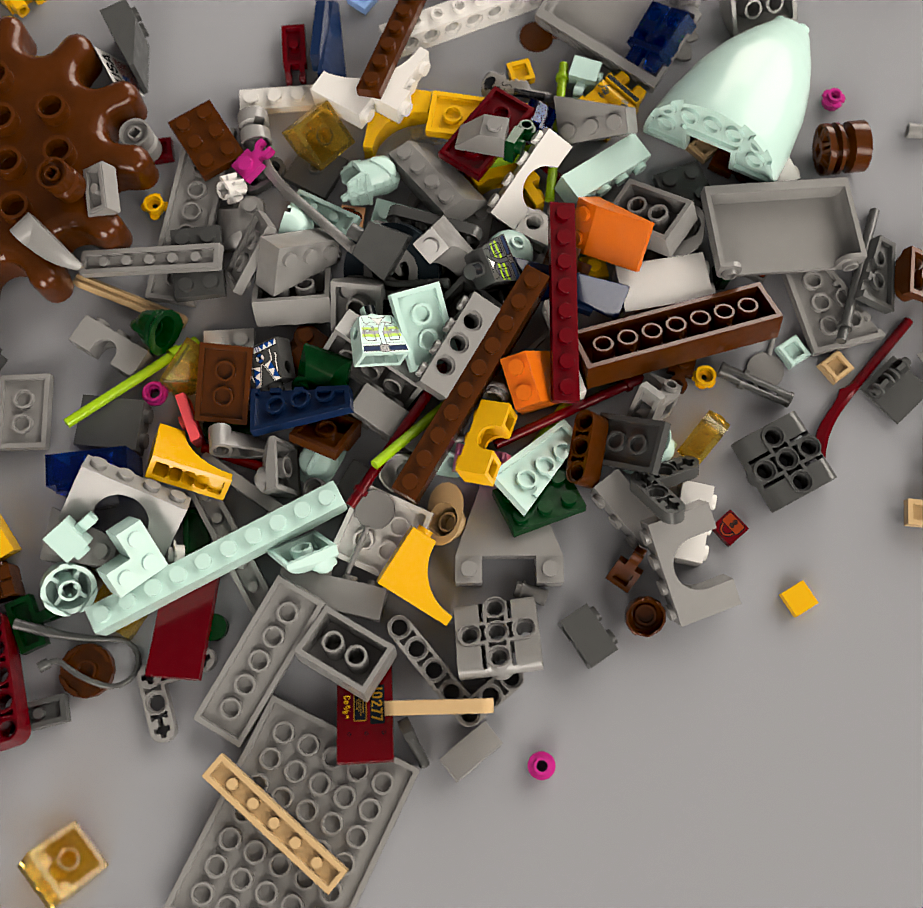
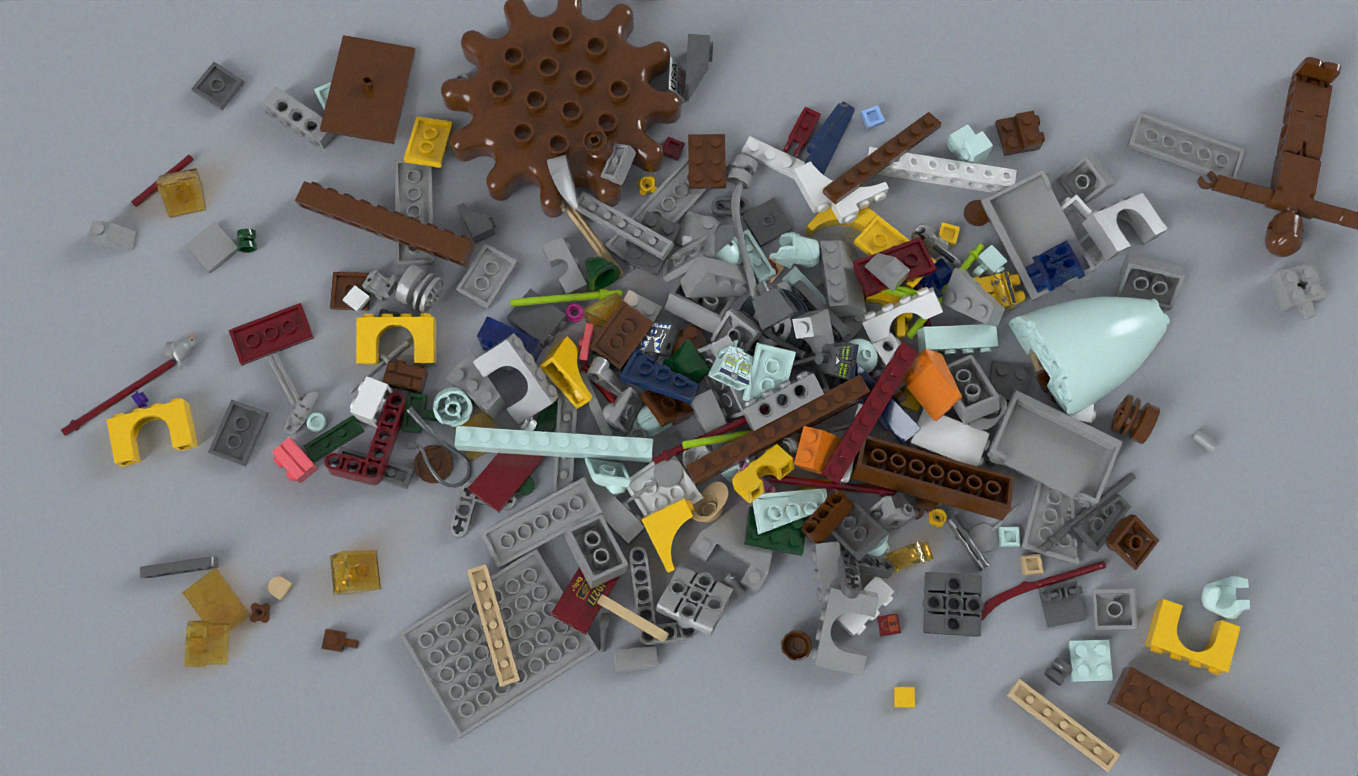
camera: 30 degrees right, 0 degrees up
light aqua brick [42,511,99,563] -> none
light aqua brick [96,516,168,598] -> none
light grey wheel [119,118,162,162] -> none
white gear [216,172,247,205] -> none
dark pink plate [231,138,275,184] -> none
clear yellow slope [282,100,355,171] -> none
dark green plate [503,119,536,163] -> none
dark pink plate [527,751,556,780] -> none
dark grey brick [558,603,618,669] -> none
reddish brown plate [606,545,648,593] -> none
dark pink plate [821,88,845,111] -> none

